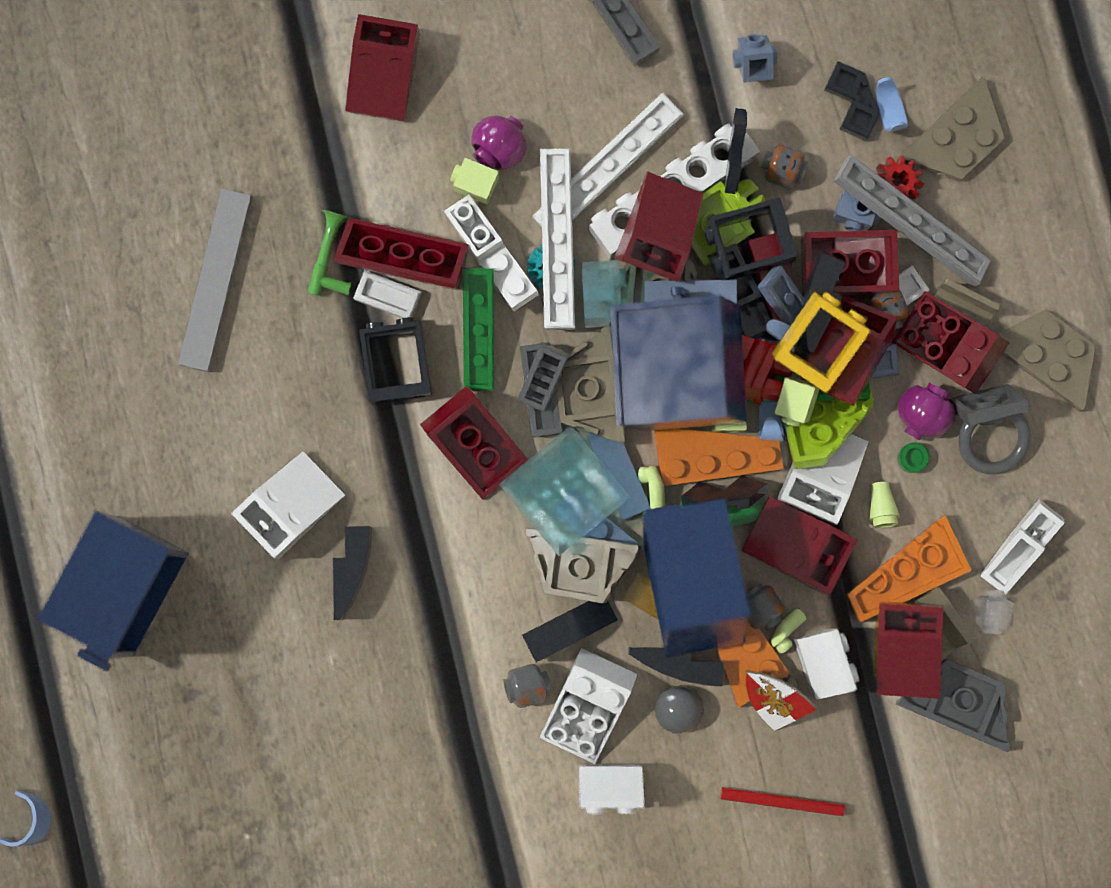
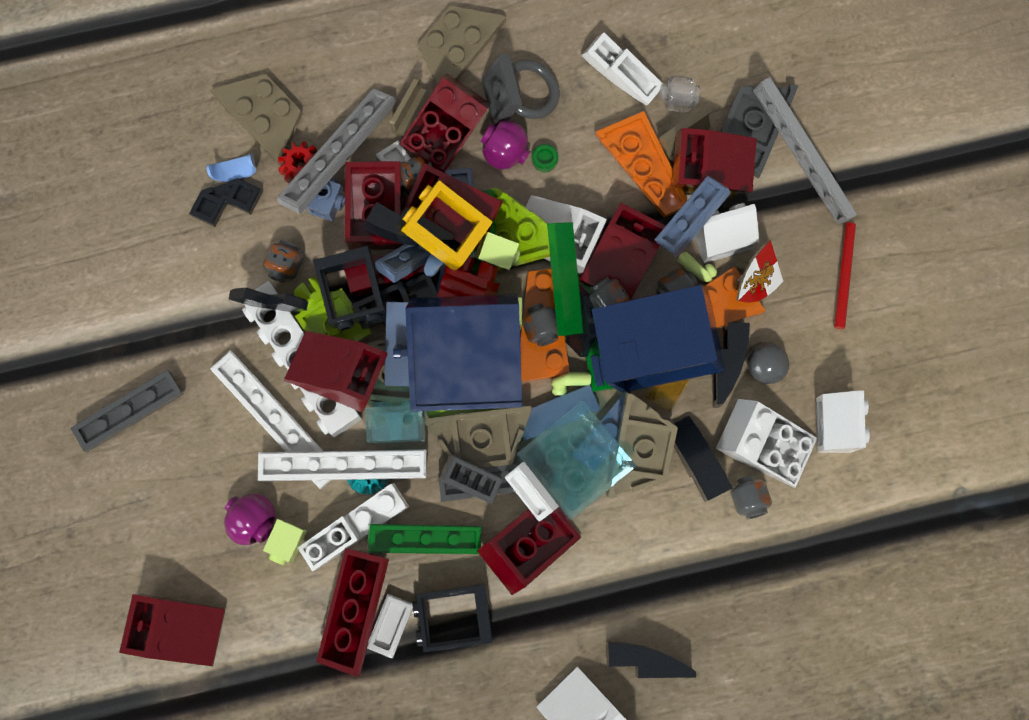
camera: 85 degrees left, 5 degrees down
bright green piece [307,209,352,296] -> none
sand blue brick [732,34,777,83] -> none
light blue helmet [758,402,785,442] -> none
yellowish green cone [869,482,900,528] -> none
none -> white tile [505,462,559,522]
none -> dark grey head [522,304,559,347]
none -> green tile [547,222,583,336]
none -> dark grey head [590,277,629,308]
none -> sand blue tile [655,176,731,258]
none -> light grey tile [753,77,857,225]

